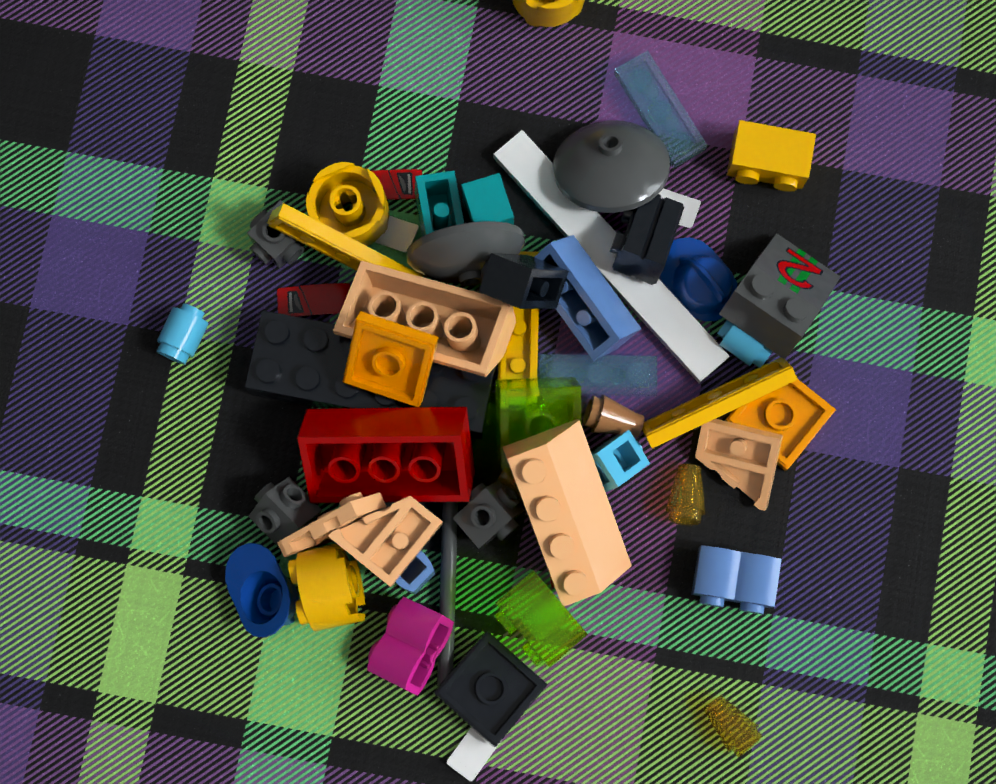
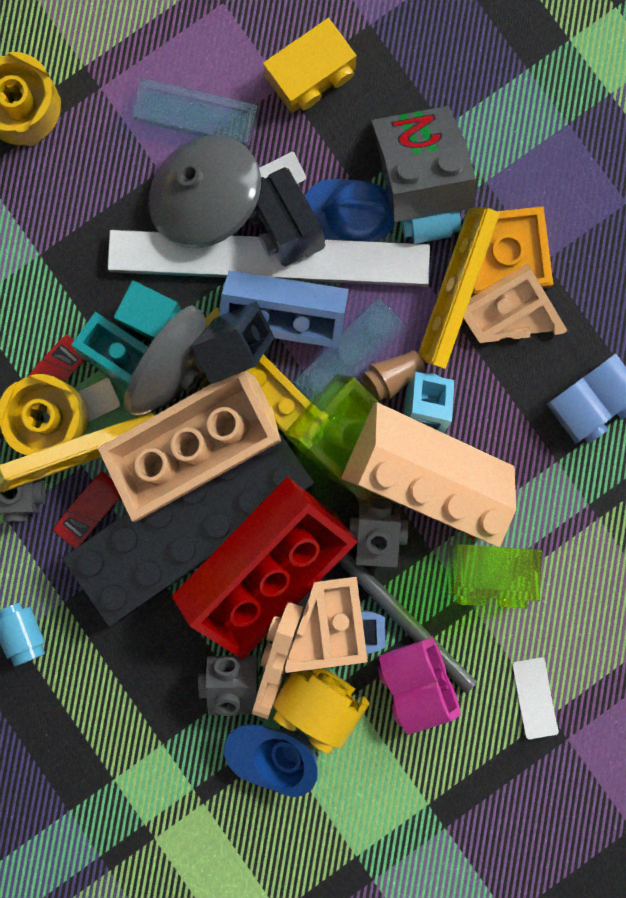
camera: 40 degrees left, 5 degrees up
light orange tile [343,311,439,407] -> none
black tile [433,630,548,747] -> none
clear yellow cone [666,464,706,525] -> none

